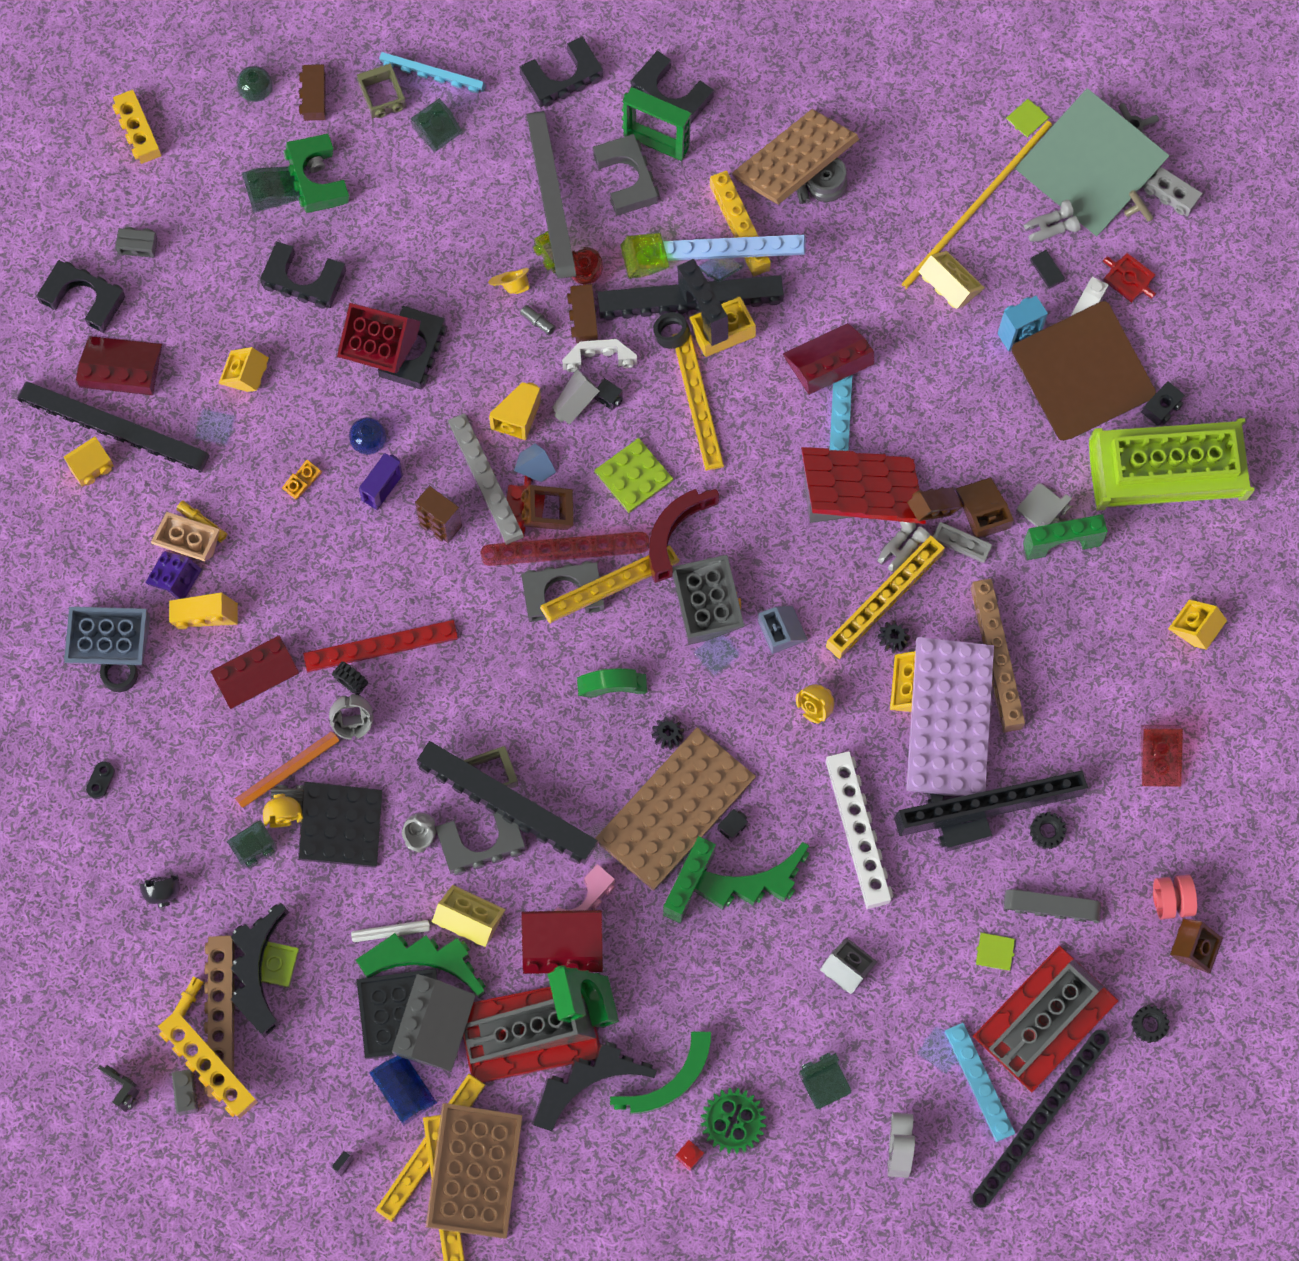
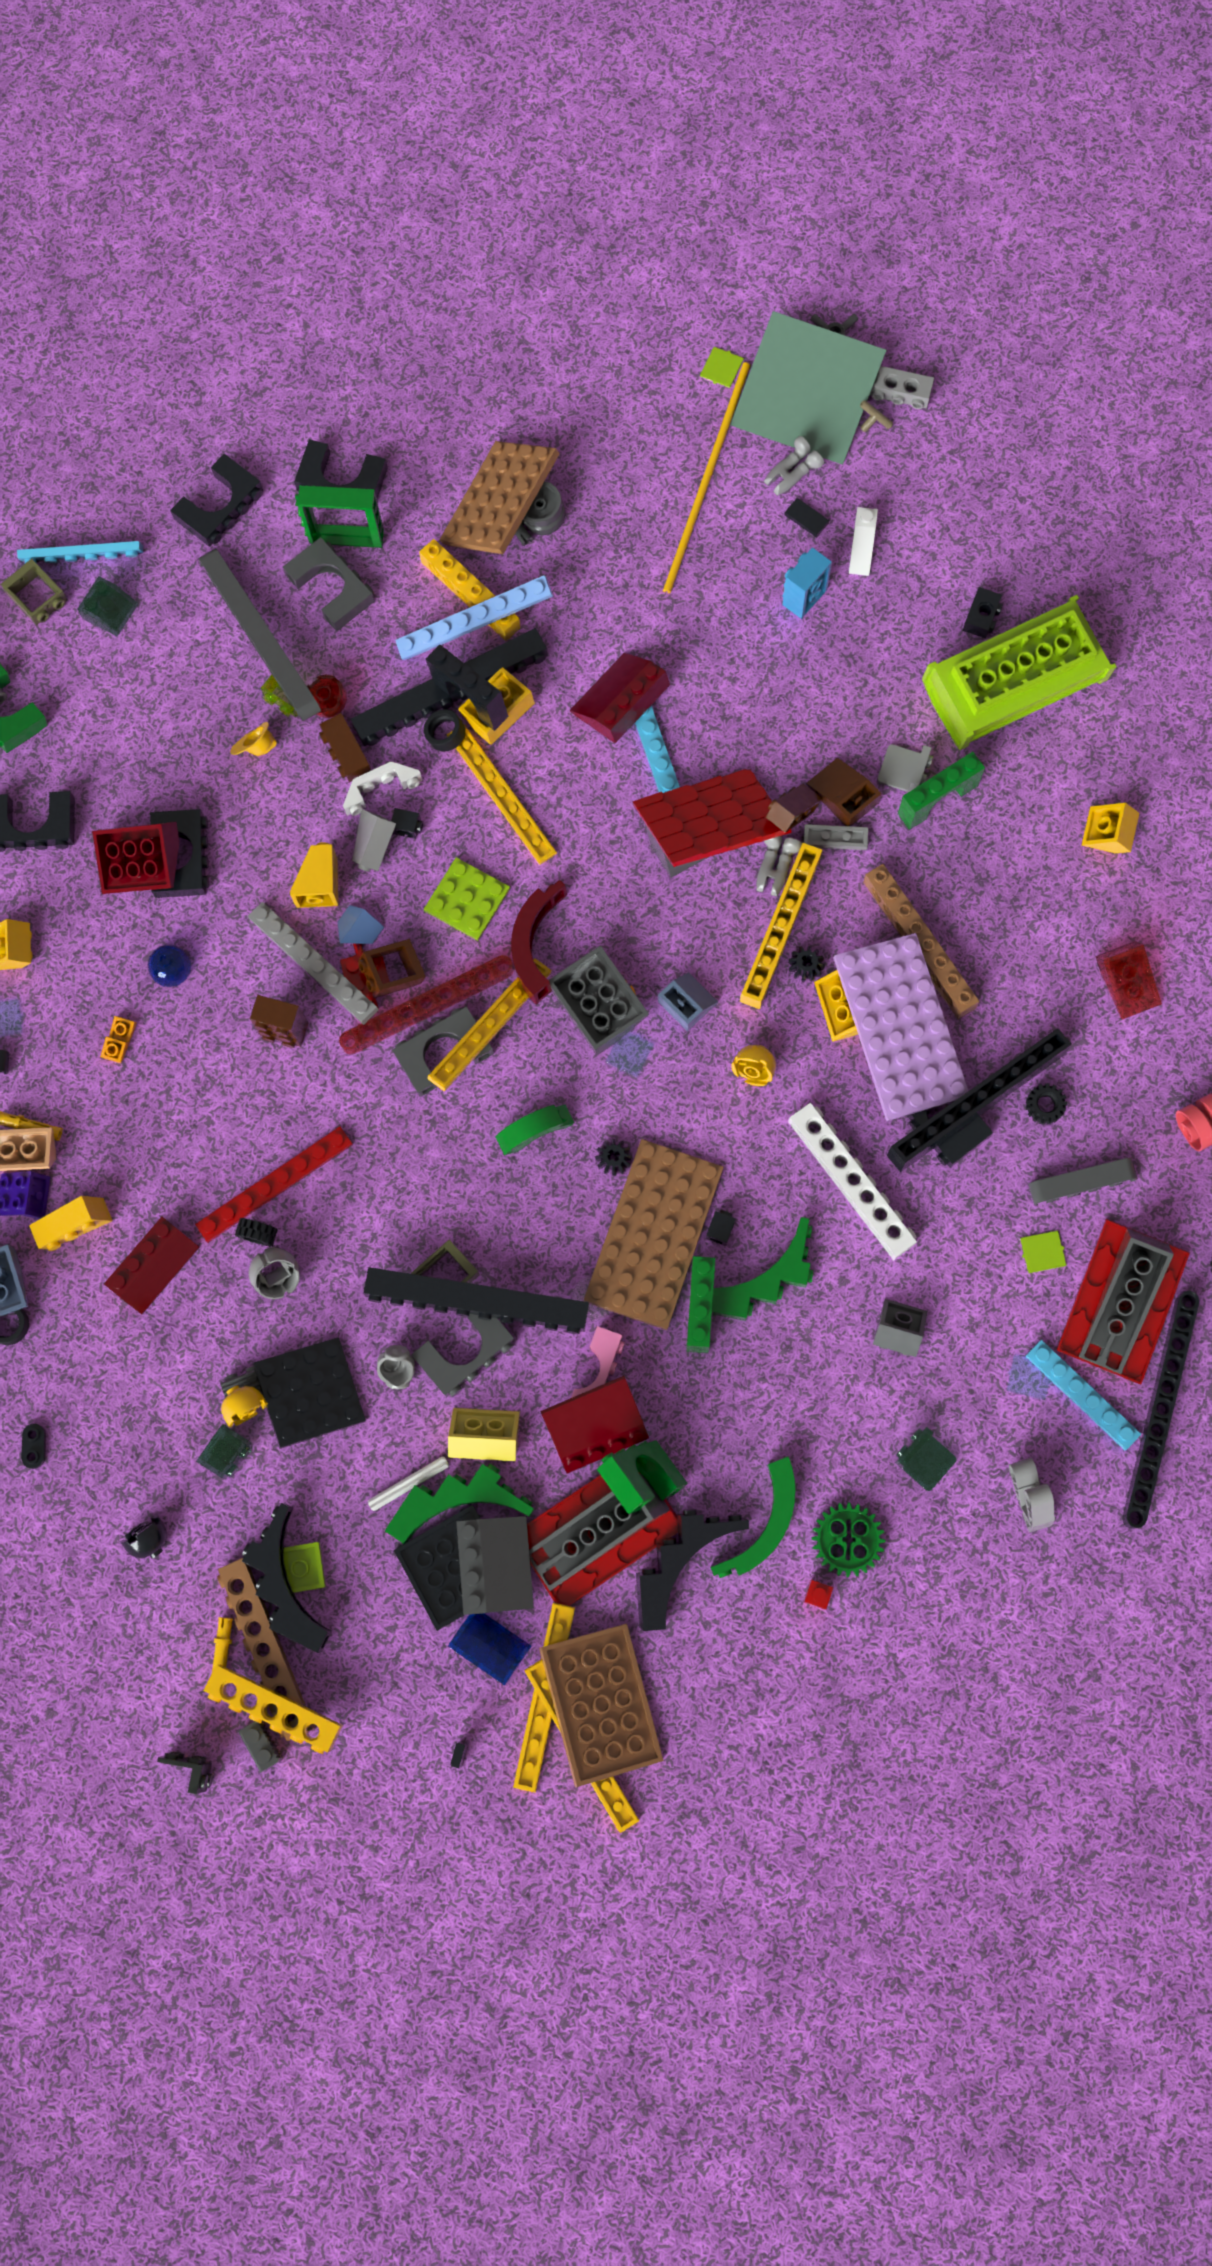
camera: 15 degrees left, 5 degrees up
orange tile [235,731,339,808] -> none
dark purple window [359,453,403,510] -> none
dark grey pin [520,305,556,335] -> none
clear neon green slope [620,233,670,279] -> none
clear light blue piece [699,258,742,282] -> none
light yellow slope [918,251,985,309] -> none
reddish brown piece [1011,301,1156,441] -> none
red plate [1103,253,1157,303] -> none

